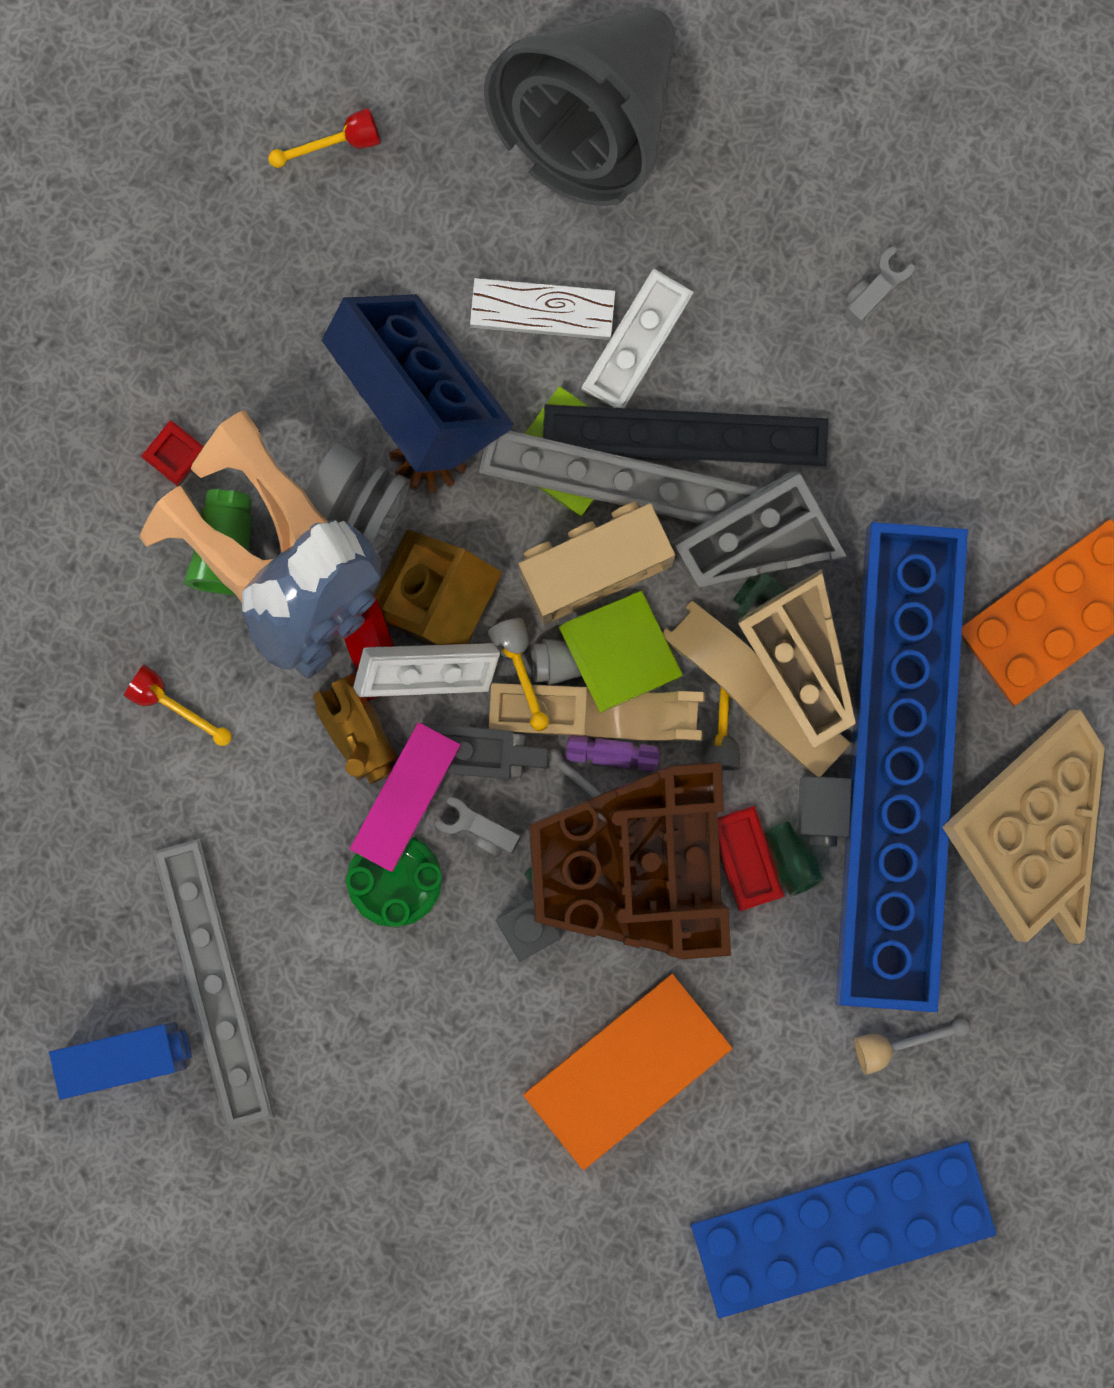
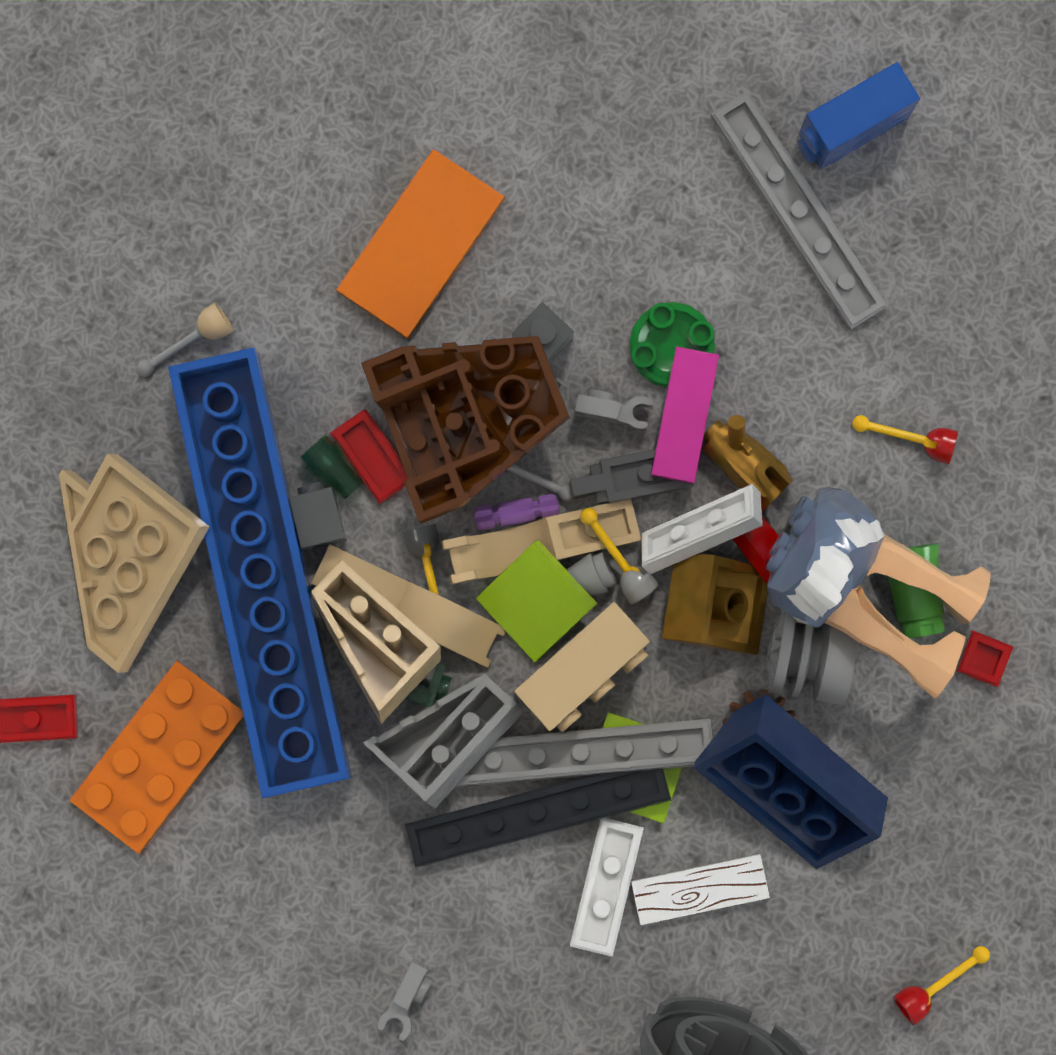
camera: 165 degrees right, 0 degrees up
blue plate [690,1141,997,1319] -> none

